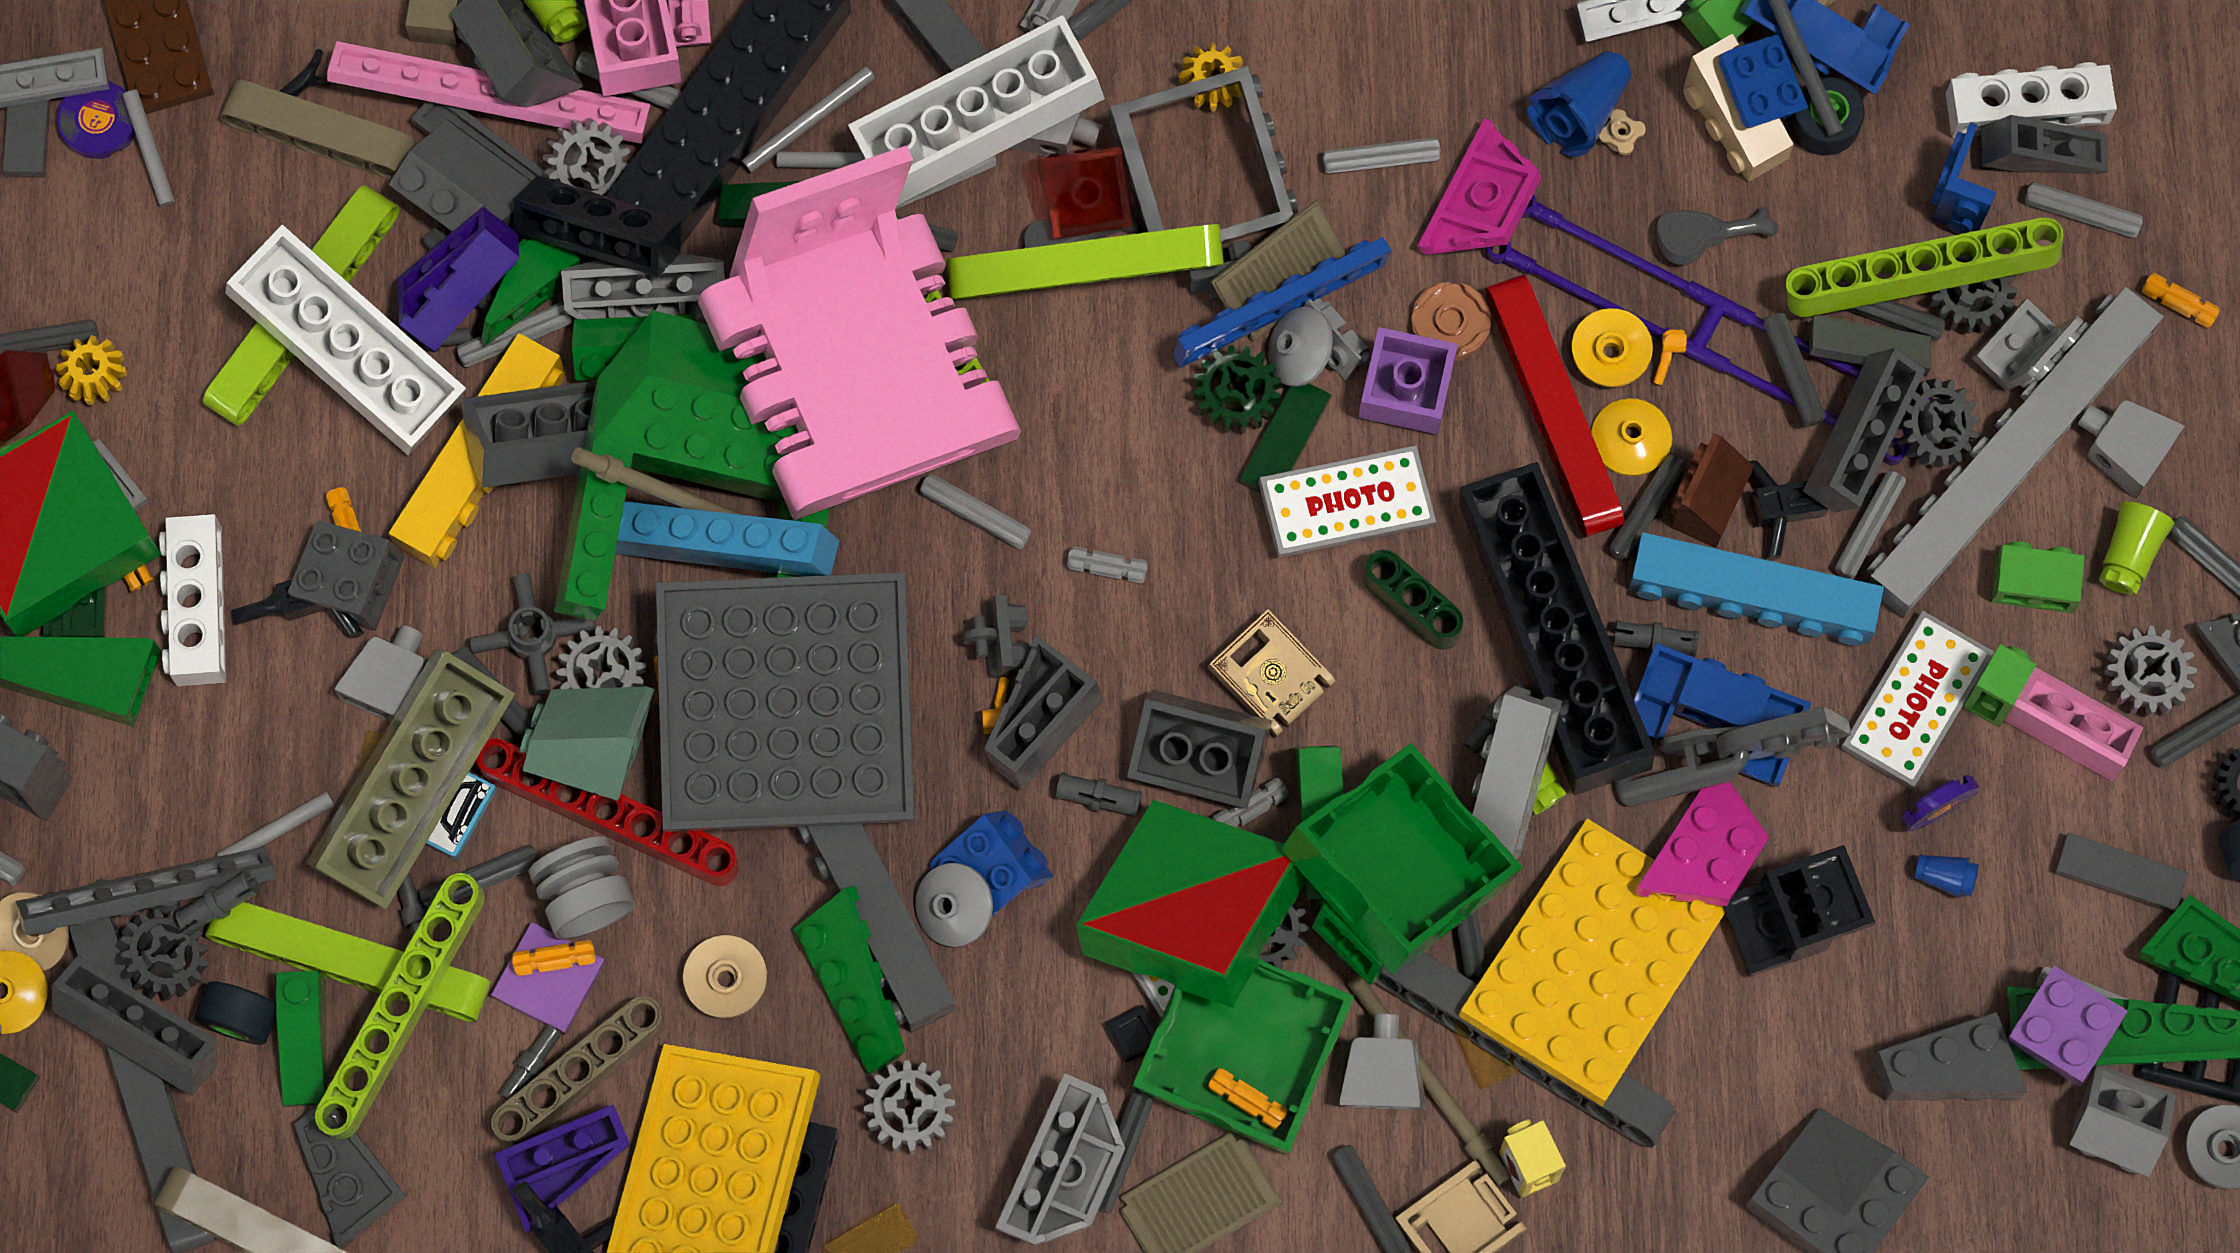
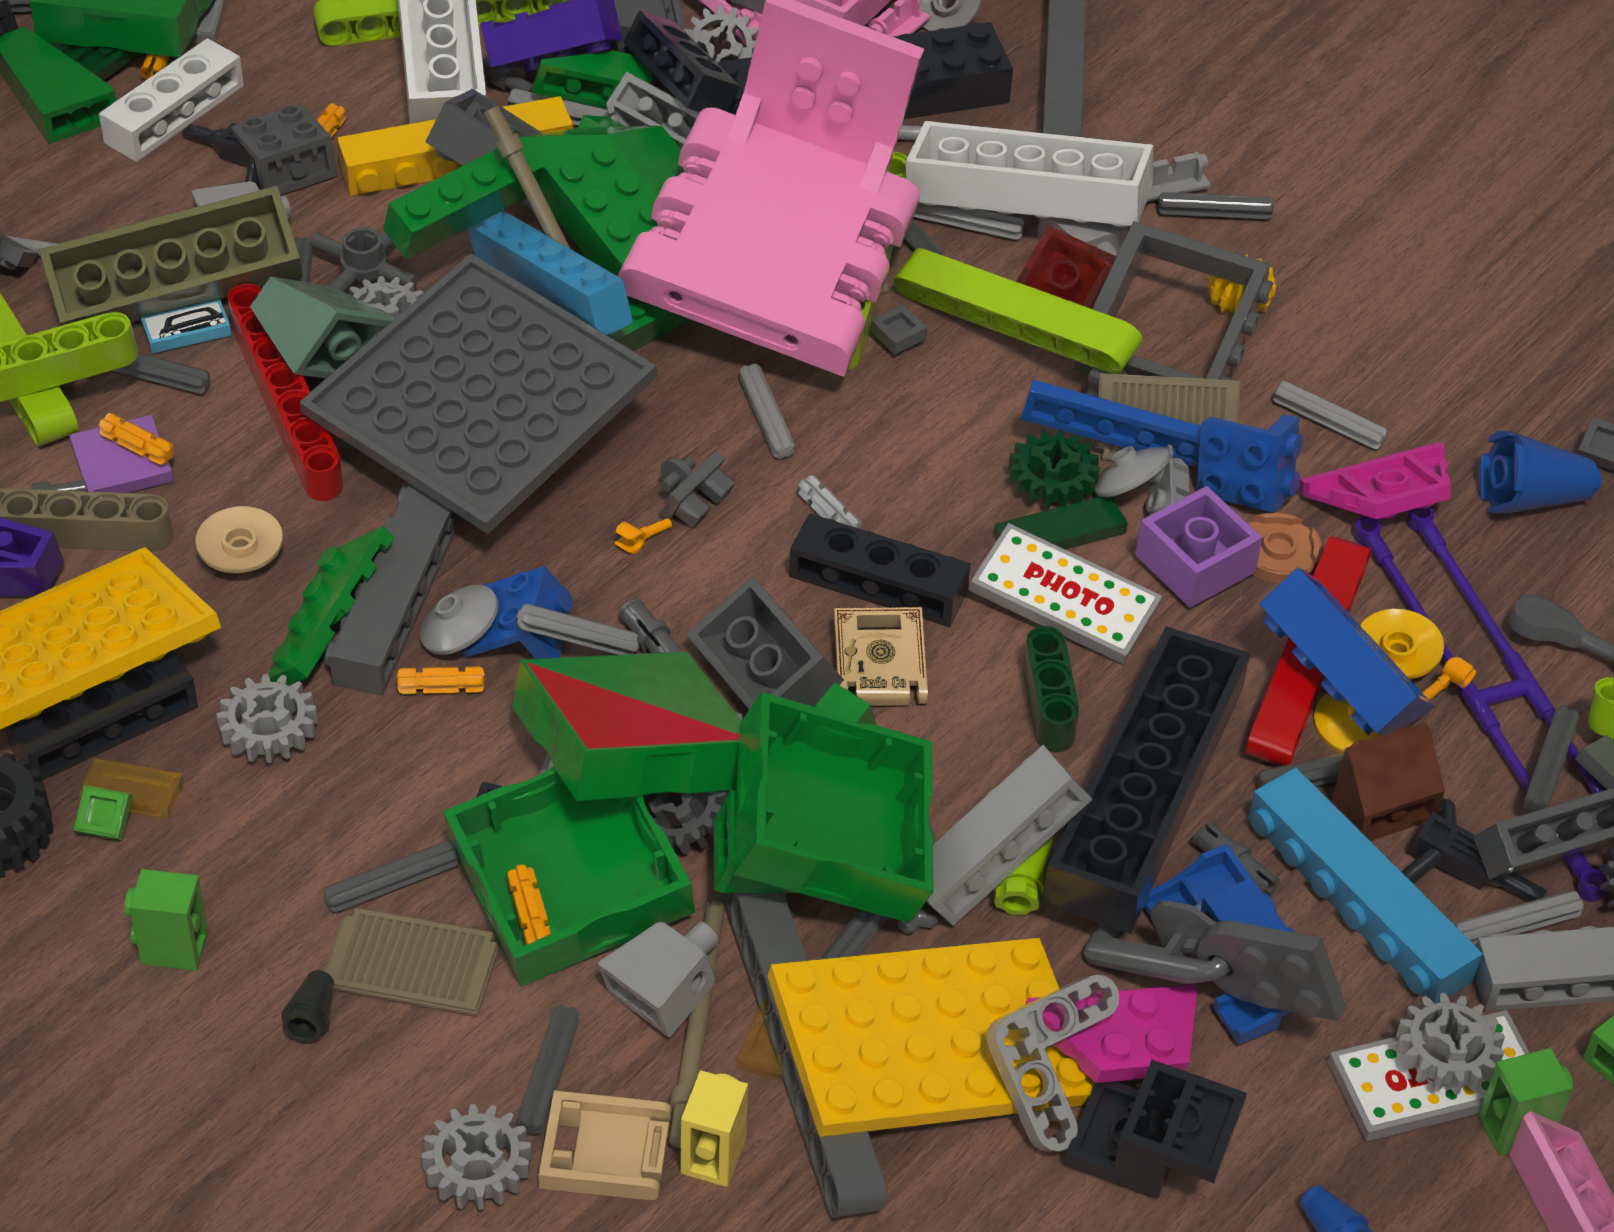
camera: 40 degrees right, 25 degrees down
light grey wheel [528,836,636,940] -> none
dark grey wedge [984,634,1103,790] -> none
light grey wedge [995,1073,1125,1246] -> none
tan plate [1598,109,1646,155] -> none
dark purple tile [1901,775,1981,832] -> none
none -> light orange axle [397,666,485,694]
none -> light grey axle [517,604,639,655]
none -> black brick [789,513,971,627]
none -> dark grey plate [870,305,927,355]
none -> light grey beam [987,975,1119,1152]
none -> blue bracket [1197,414,1303,513]
none -> blue slope [1259,567,1435,736]
none -> light grey gear [1395,993,1505,1094]

